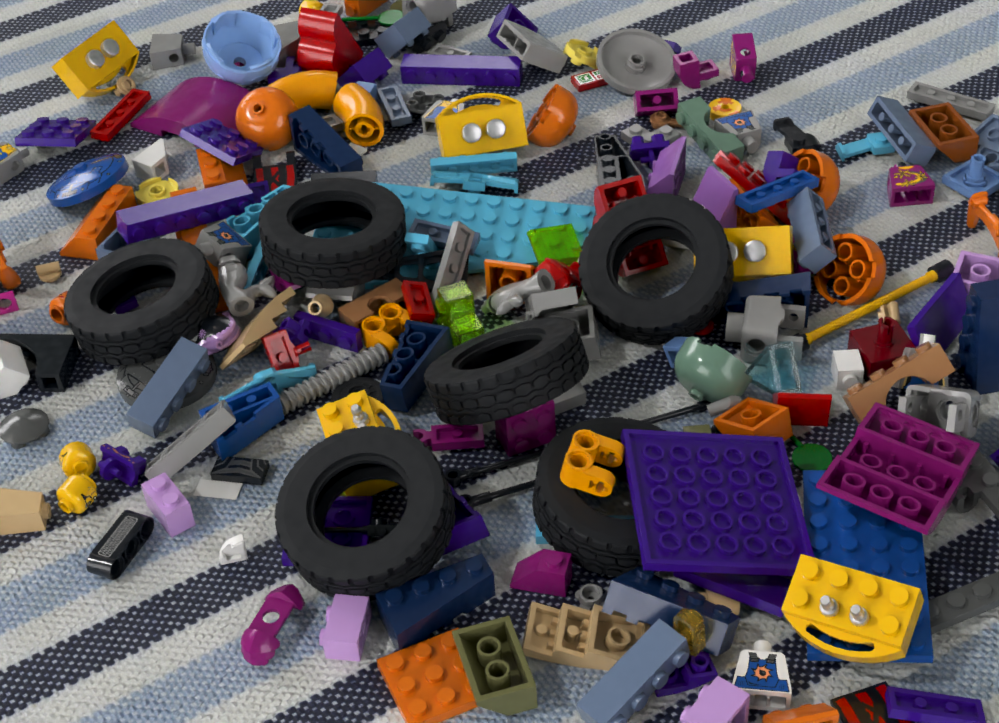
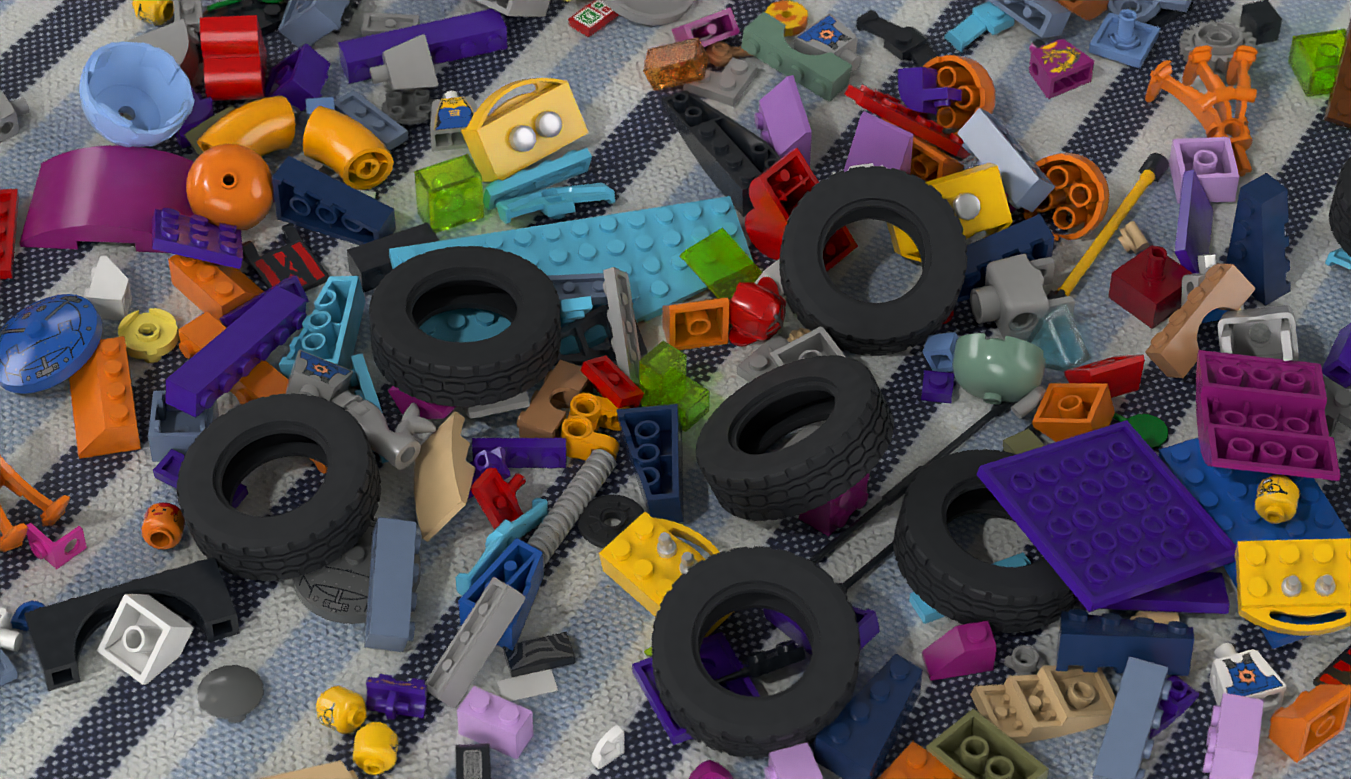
camera: 30 degrees left, 5 degrees up
tan plate [35,261,62,283] -> none
hat [196,312,241,356] -> none
tan cone [308,294,334,318] -> none
magenta plate [413,423,485,451] -> none
light grey piece [481,269,555,315] -> none
light grey container [524,286,579,320] -> none
orange cylinder [526,84,578,147] -> none
light orange piece [560,429,625,497] -> none
dark purple hips [629,134,670,169] -> none
clear yellow plate [673,608,706,656] -> none
blue plate [735,170,820,213] -> none
white brick [831,349,864,390] -> none
none -> light grey torso [369,34,439,92]
none -> clear neon green brick [414,154,484,233]
none -> clear orange brick [643,37,709,91]
none -> dark purple plate [921,370,954,403]
none -> yellow head [1255,475,1299,524]

